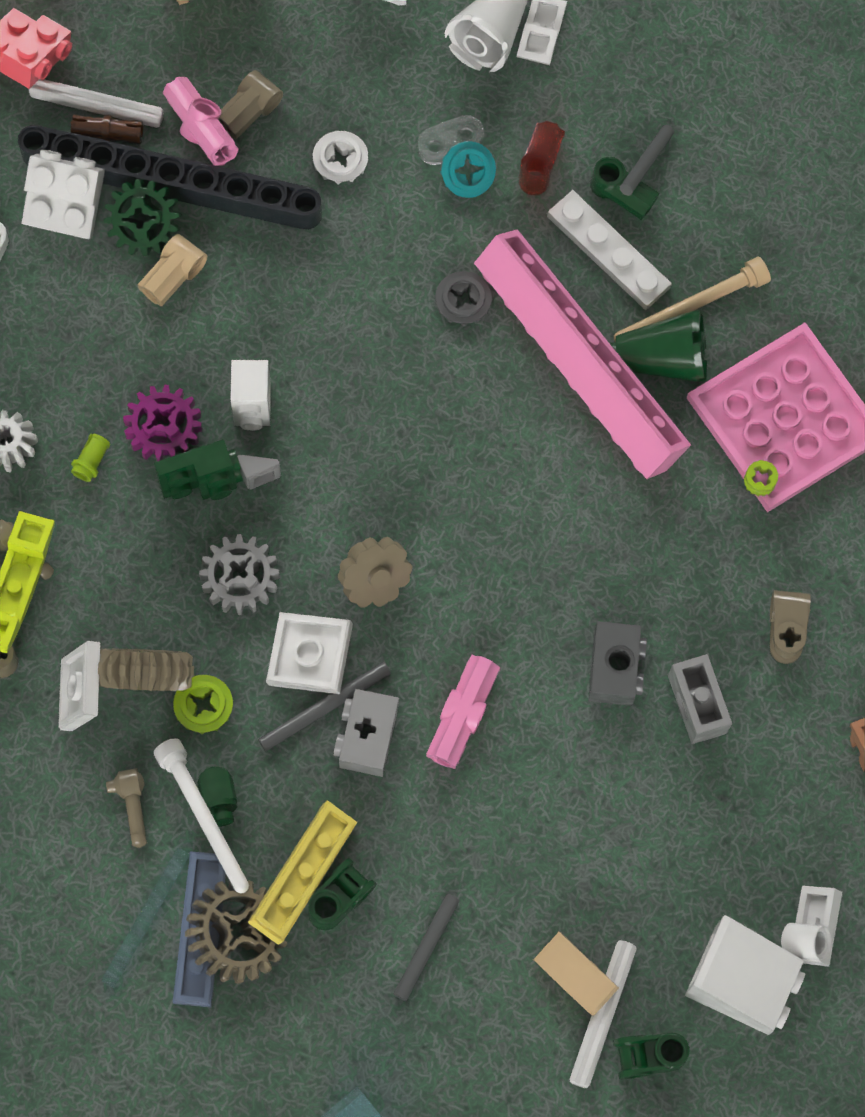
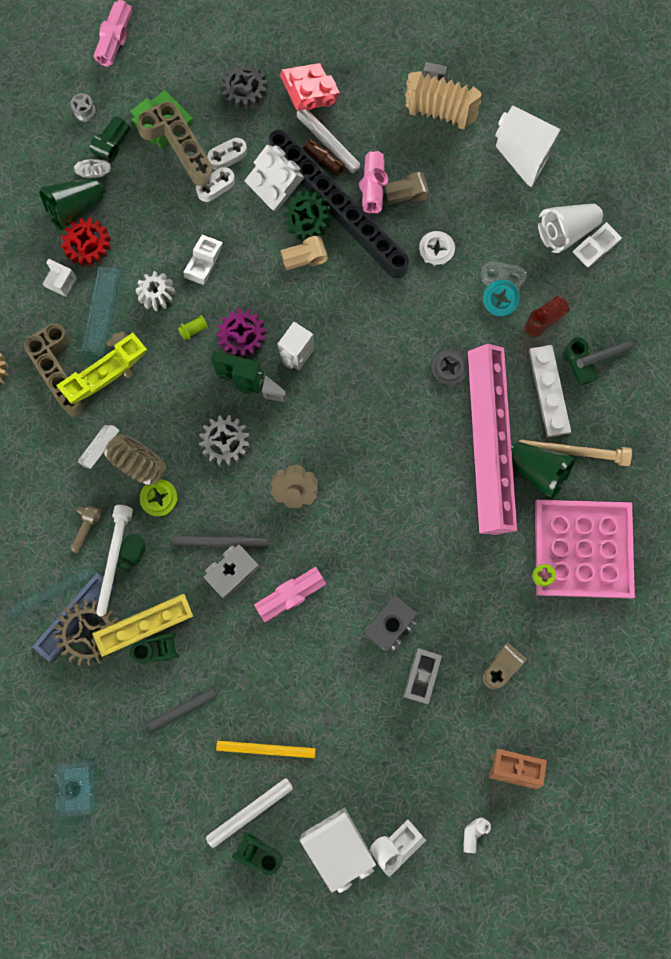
camera: 40 degrees right, 5 degrees up
white tile [266,612,353,694] -> none
tan slope [533,932,619,1016] -> none
none -> white slope [184,235,223,285]
none -> yellow bar [216,741,316,758]

